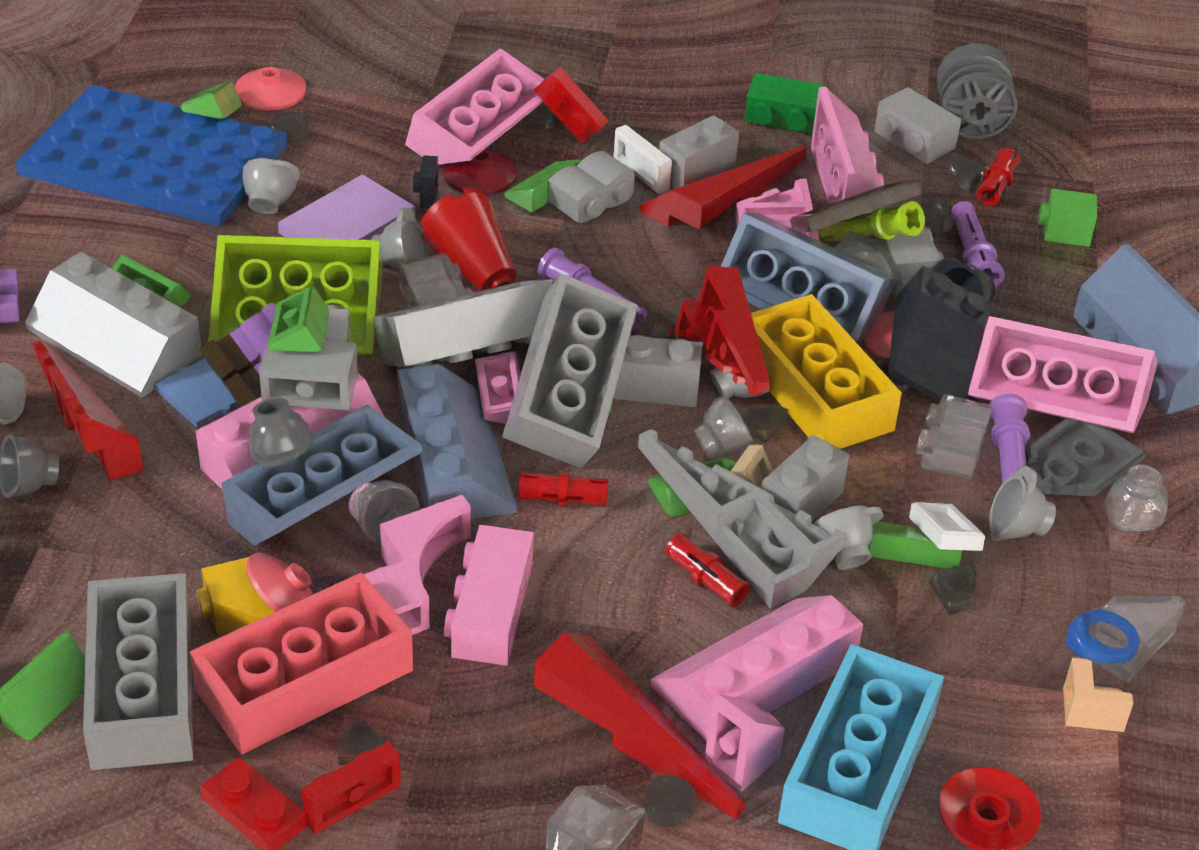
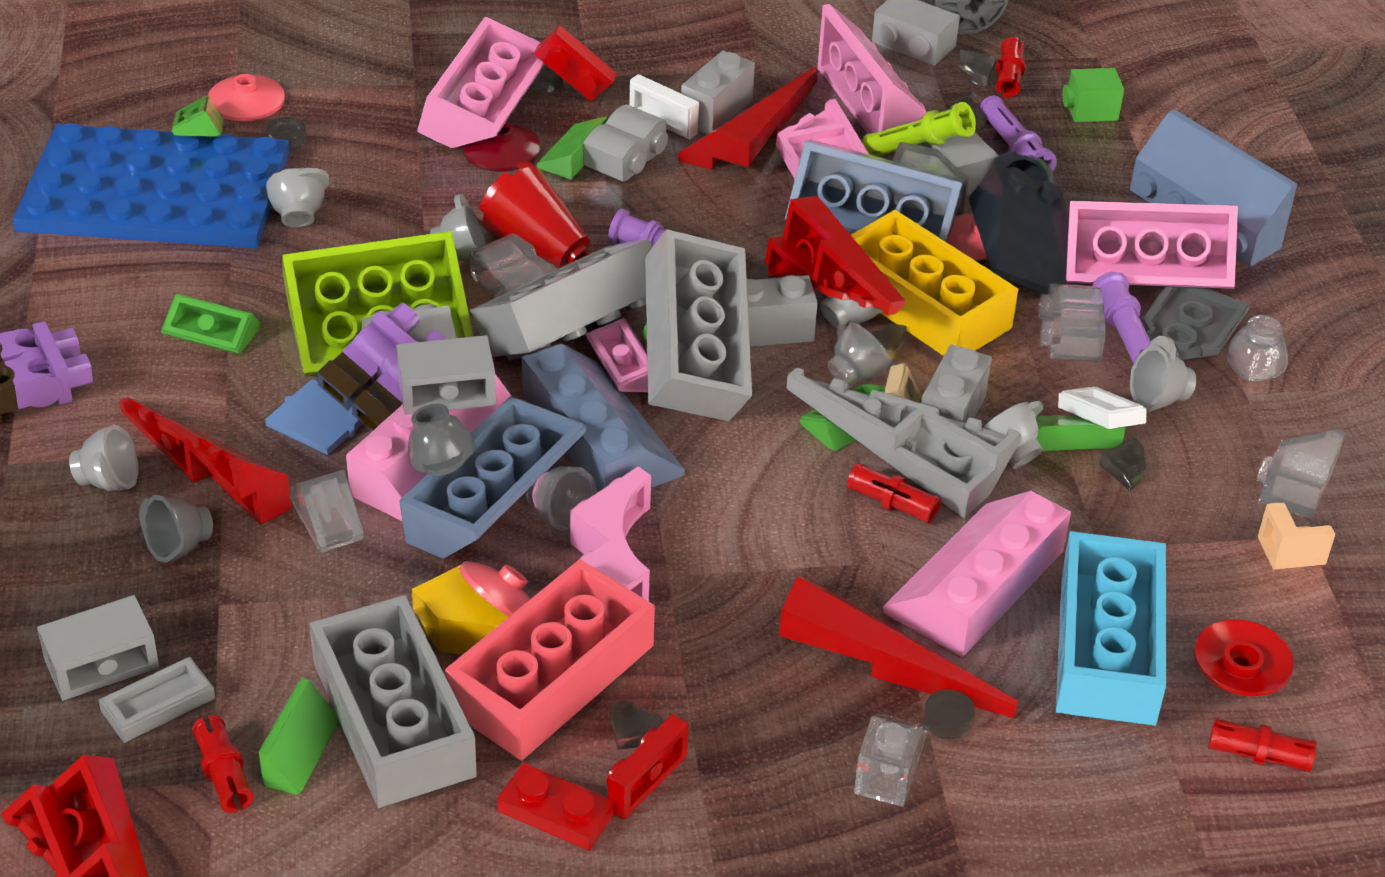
camera: 15 degrees left, 0 degrees up
slope [25,252,202,398] -> none
bright green slope [268,286,330,352] -> none
lavender tile [278,174,415,240] -> none
black plate [413,155,439,209] -> none
bright pink brick [444,525,534,666] -> none
red pin [518,471,609,507] -> none
bright pink slope [705,694,785,792] -> none
green brick [745,73,825,135] -> none
dark brown tile [790,179,922,232] -> none
blue piece [1066,609,1140,663] -> none
none -> clear slope [289,469,364,553]

